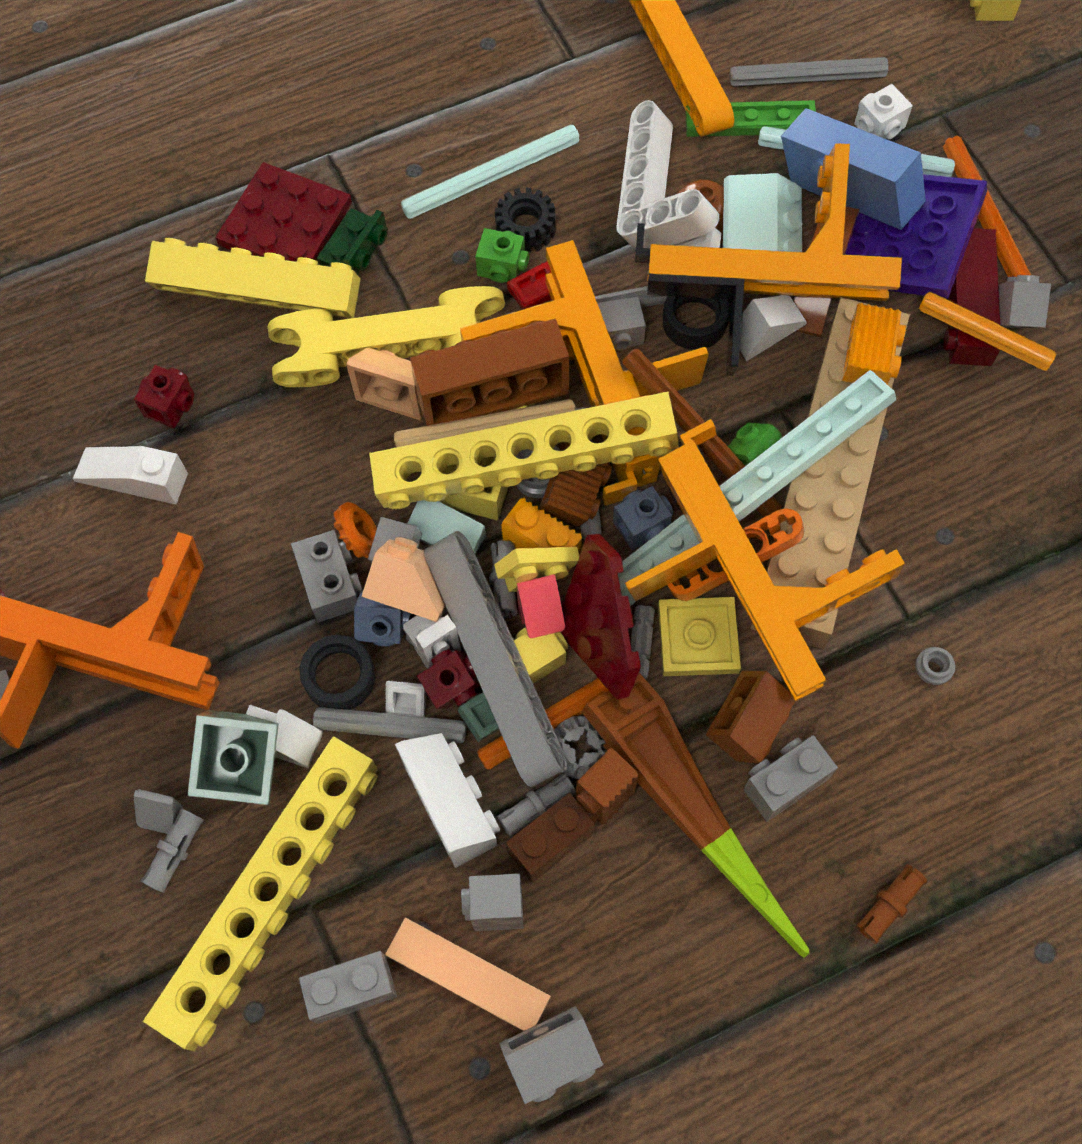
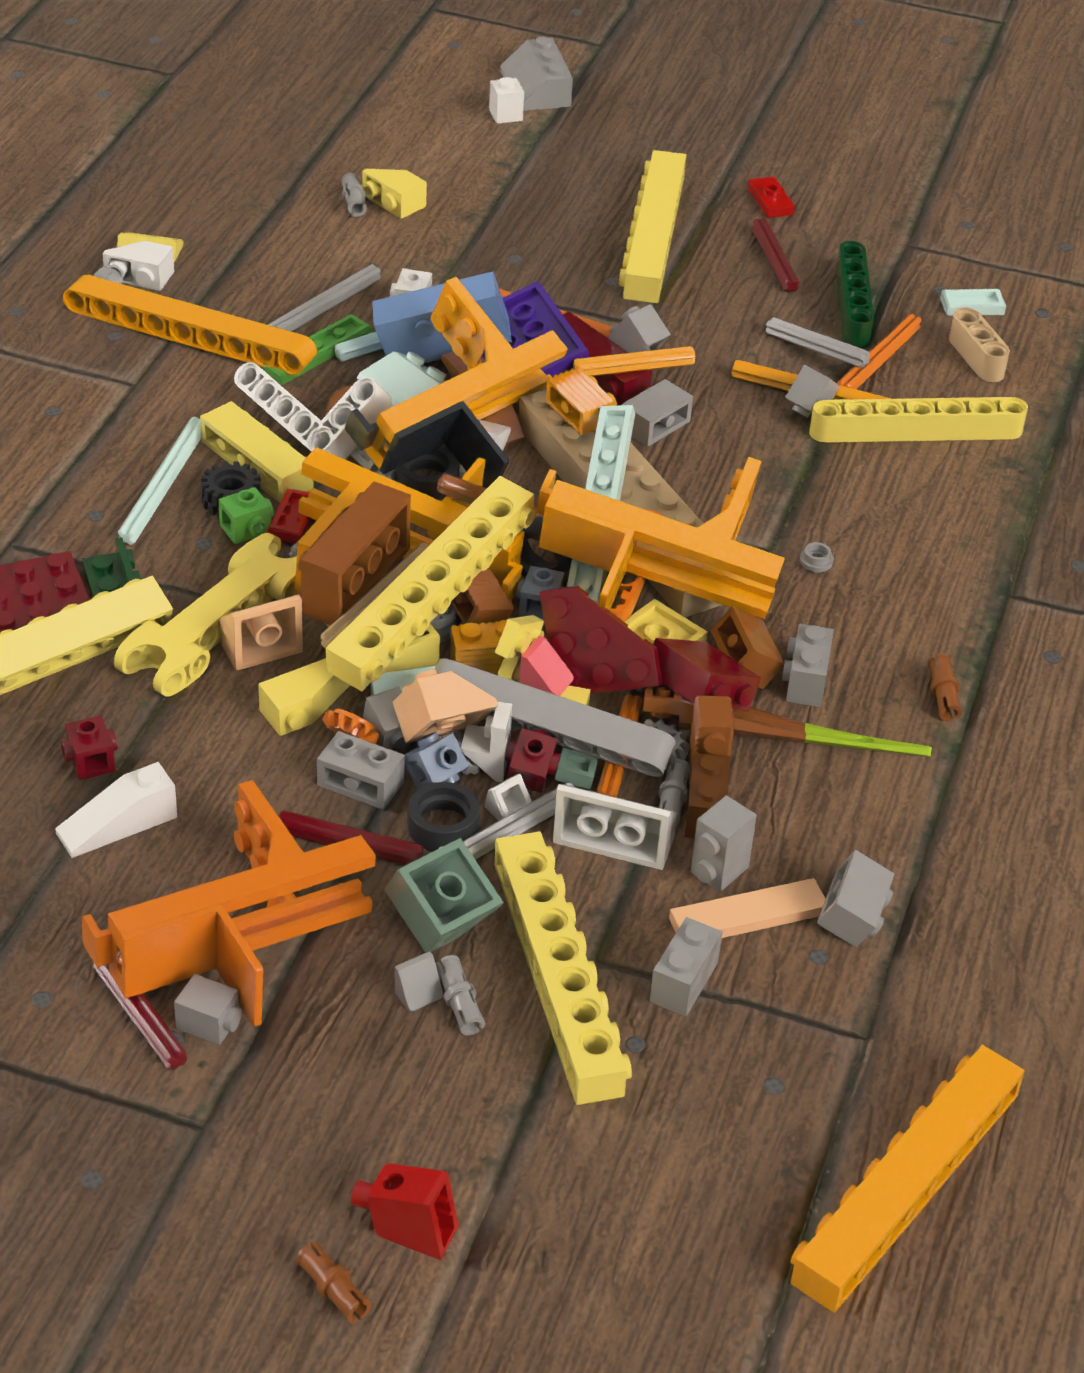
camera: 50 degrees left, 25 degrees down
none -> light yellow brick [200,401,314,503]
none -> light yellow slope [258,658,350,736]
none -> dark red axle [279,810,424,865]
none -> light grey brick [622,379,693,447]
none -> dark red brick [653,638,761,710]

